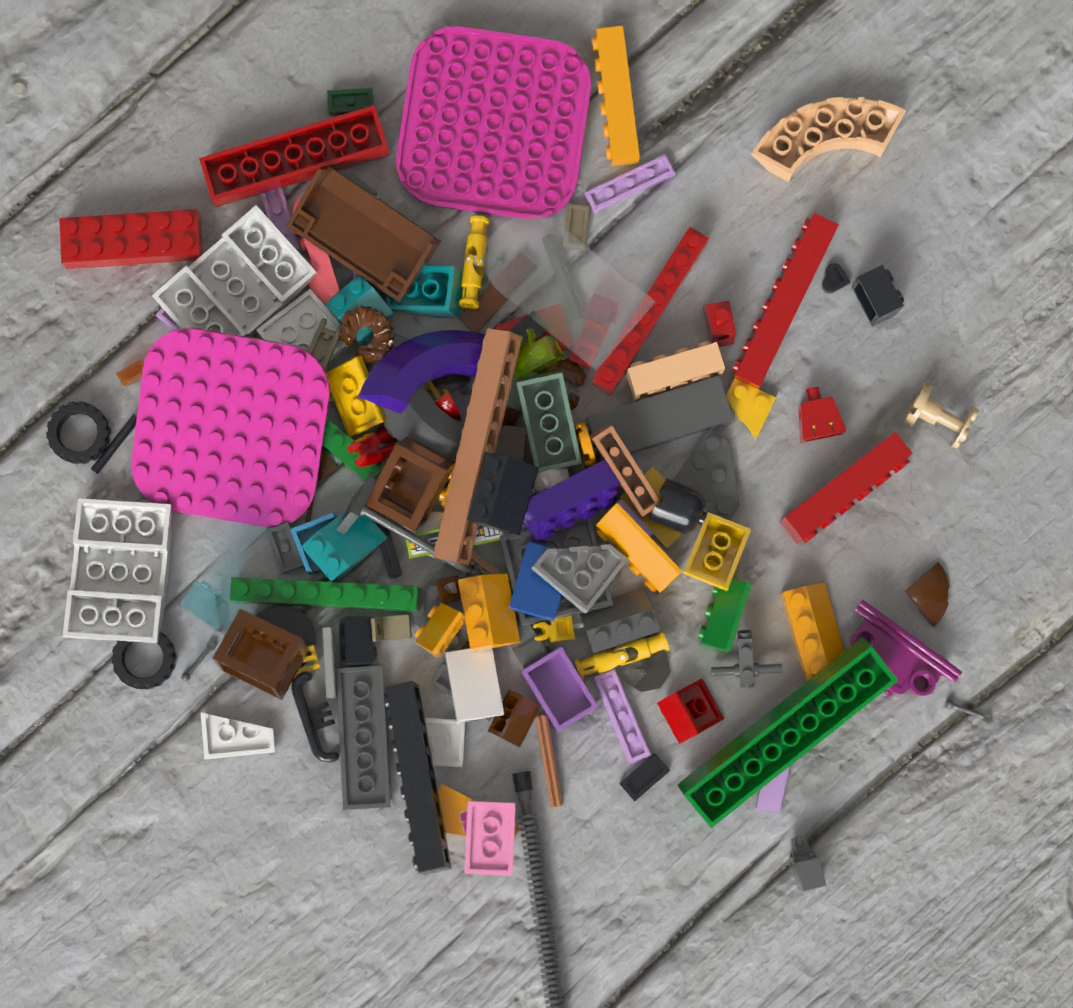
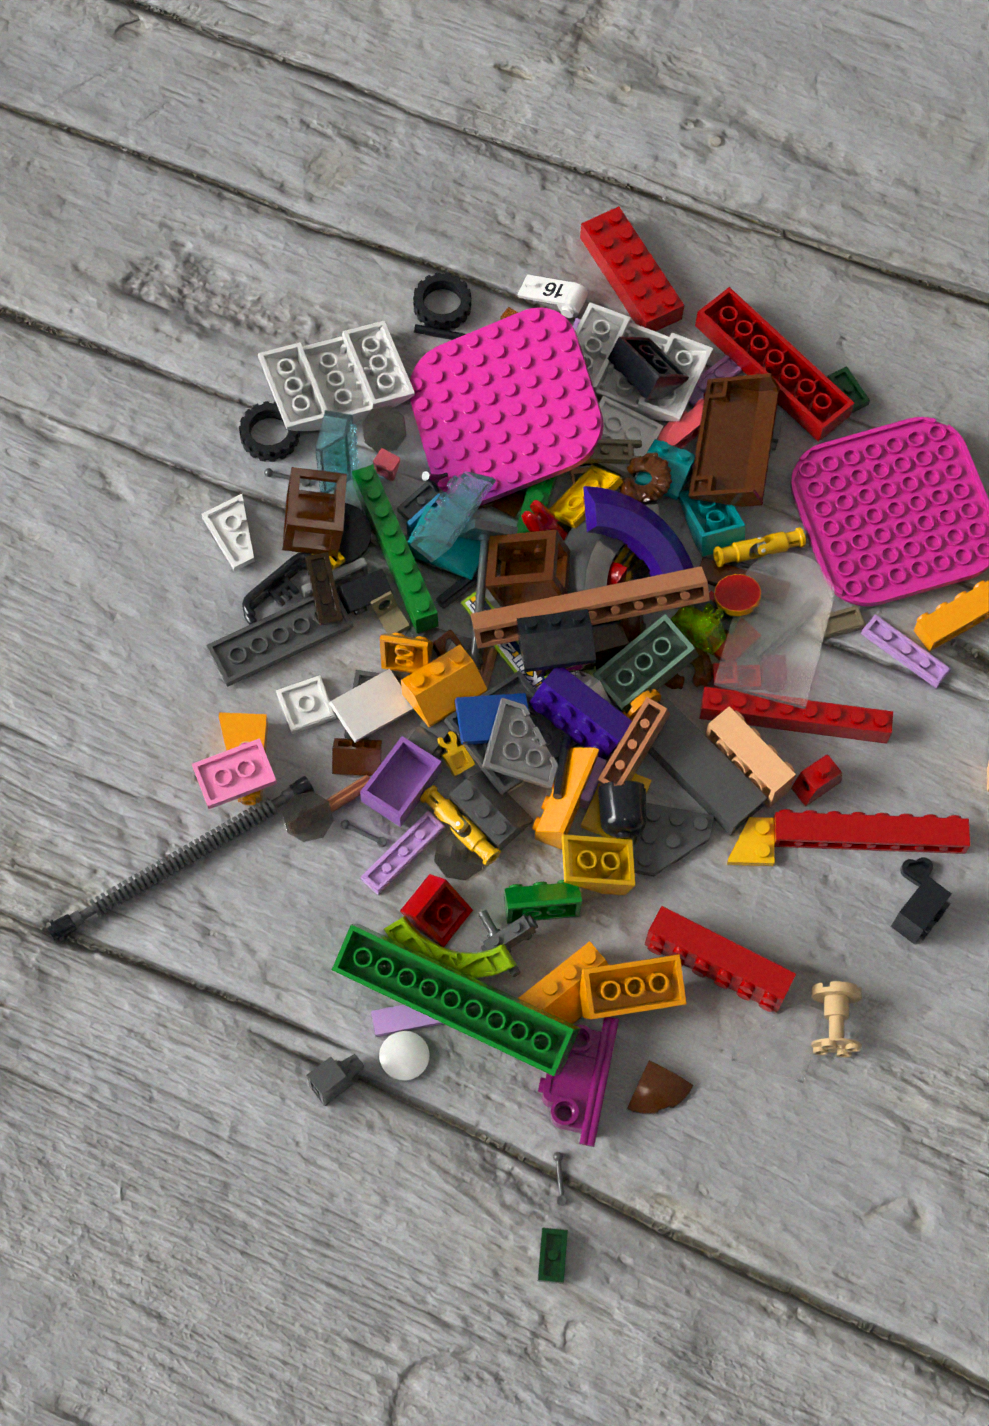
camera: 65 degrees right, 15 degrees down
black brick [384,681,452,875] -> none
black tile [619,753,670,802] -> none
red torso [798,386,846,443] -> none
none -> clear smoke piece [282,791,334,842]
none -> dark brown plate [305,552,343,626]
none -> dark grey hinge [341,820,387,847]
none -> clear smoke piece [362,406,407,453]
none -> coral slope [373,448,400,481]
none -> white dish [379,1031,430,1081]
none -> lime tile [384,915,517,978]
none -> clear light blue slope [410,471,496,562]
none -> bar [421,471,448,492]
none -> white door [517,274,589,318]
none -> dark green plate [537,1228,568,1284]
none -> black bar [553,735,572,799]
none -> light orange slope [580,954,686,1020]
none -> black slope [607,337,689,400]
none -> red tile [714,574,761,616]

